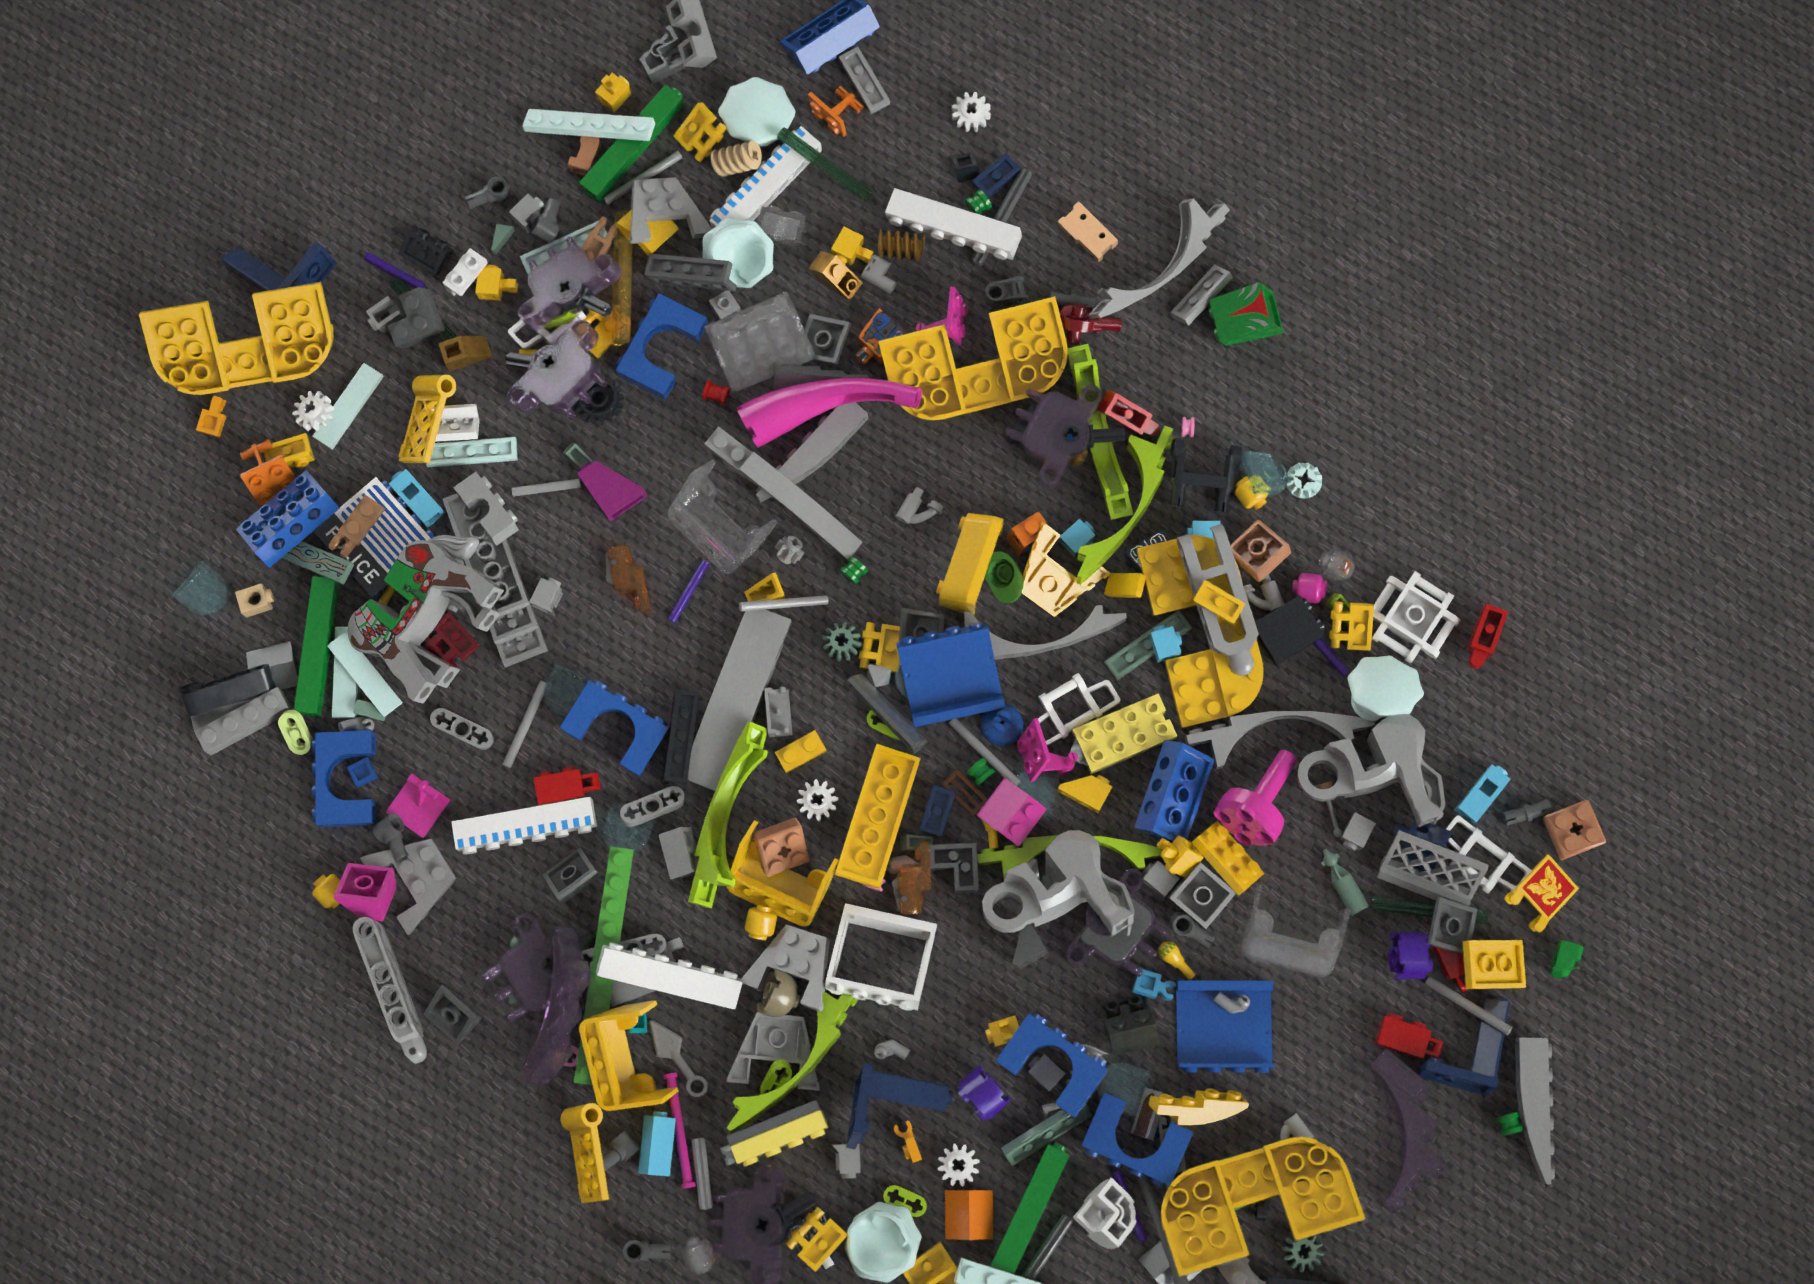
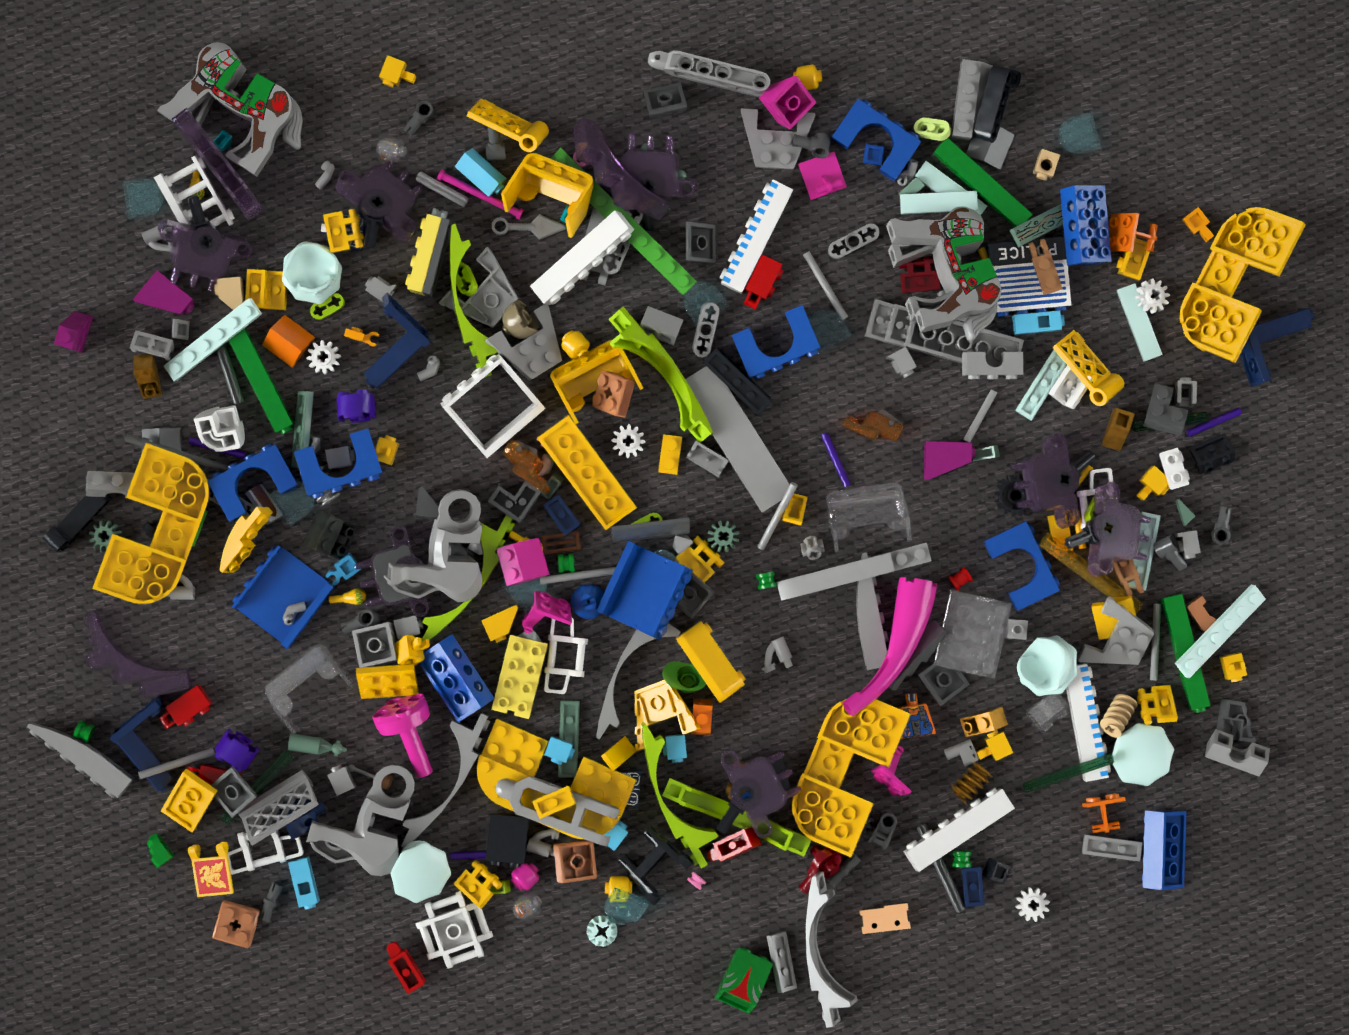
camera: 125 degrees right, 10 degrees up
dark grey fence [644,254,737,291] -> none

